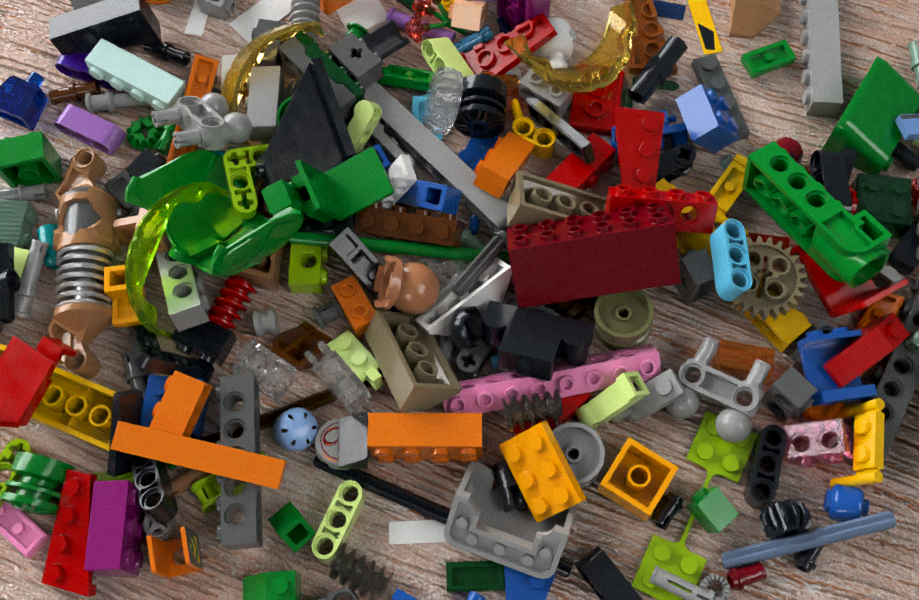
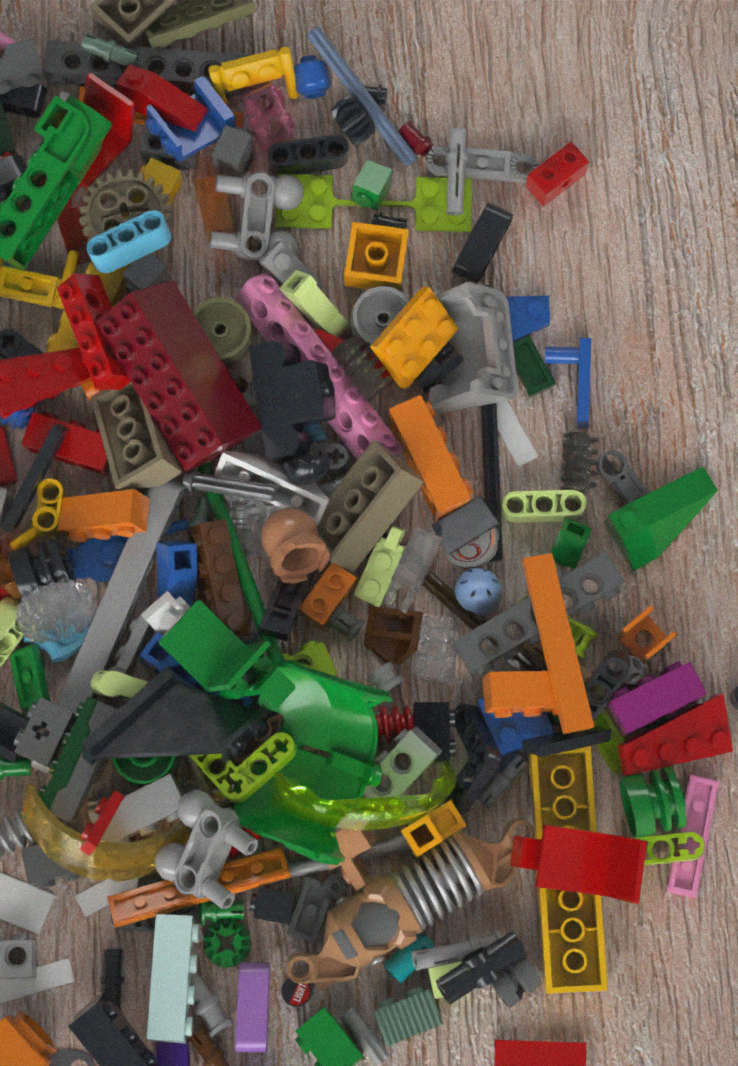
camera: 120 degrees left, 10 degrees up
none -> red plate [79,790,125,856]

